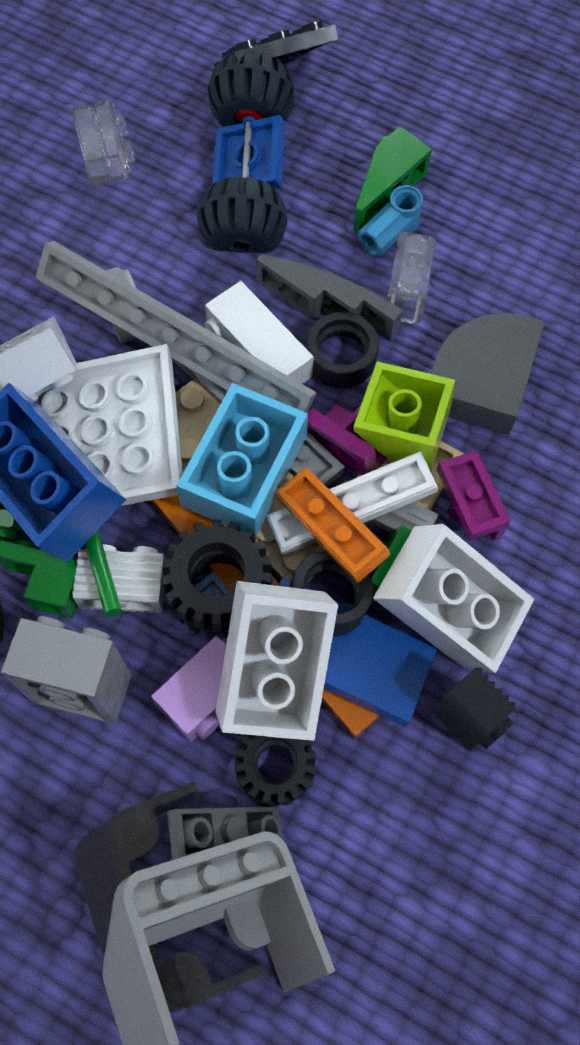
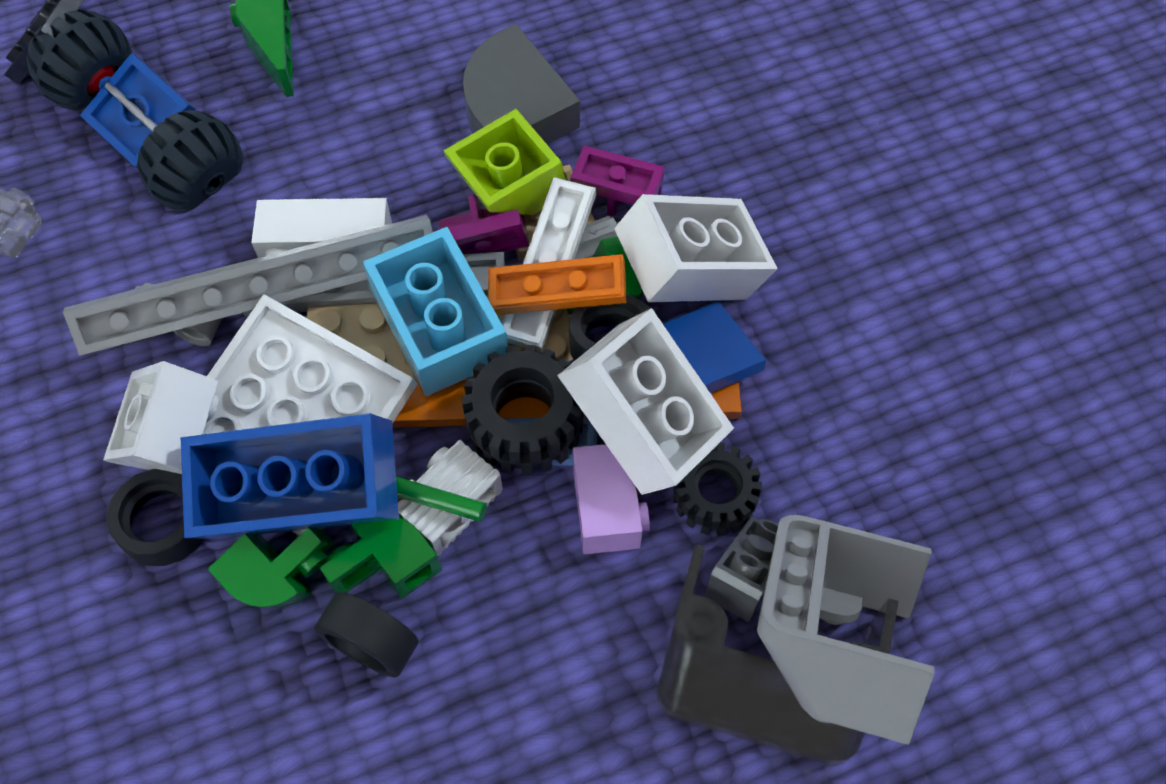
camera: 50 degrees left, 5 degrees down
light grey brick [1,616,132,725] -> none
dark grey slope [256,255,403,341] -> none
black tyre [306,312,379,388] -> none
dark azure piece [358,185,423,256] -> none
clear brick [387,232,436,324] -> none
black brick [433,667,516,752] -> none

